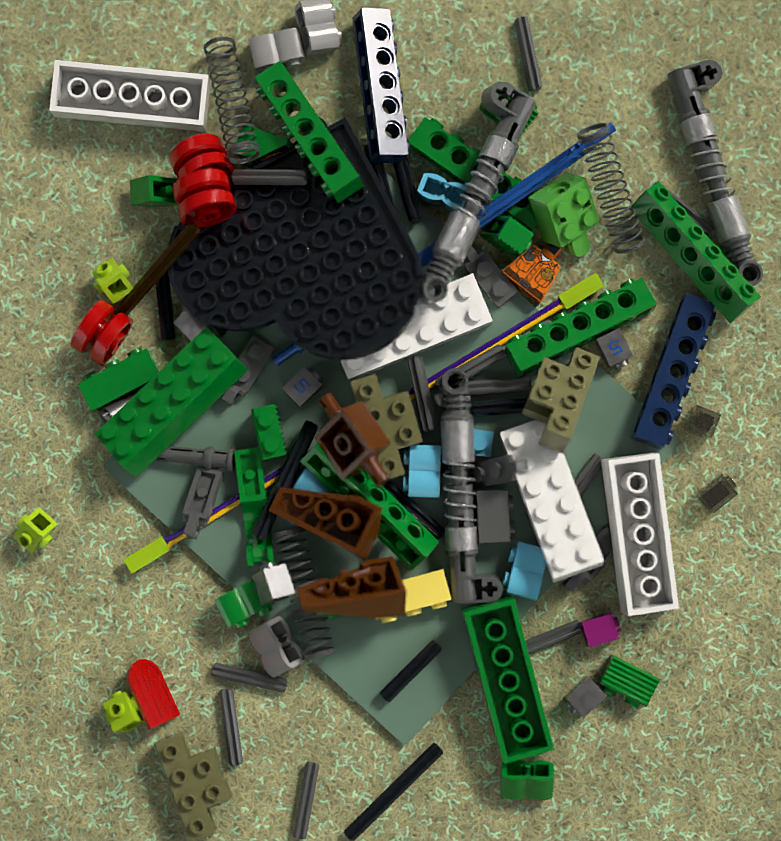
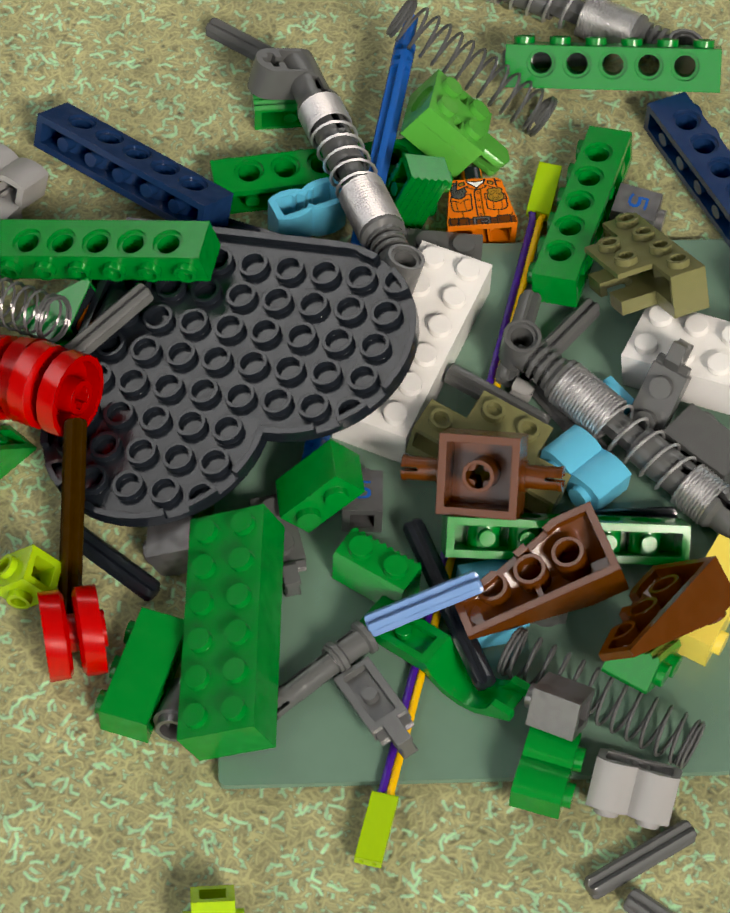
camera: 45 degrees left, 30 degrees down
black axle [471,398,528,417] -> none
none -> green brick [275,439,365,533]
none -> medium blue axle [364,570,484,637]

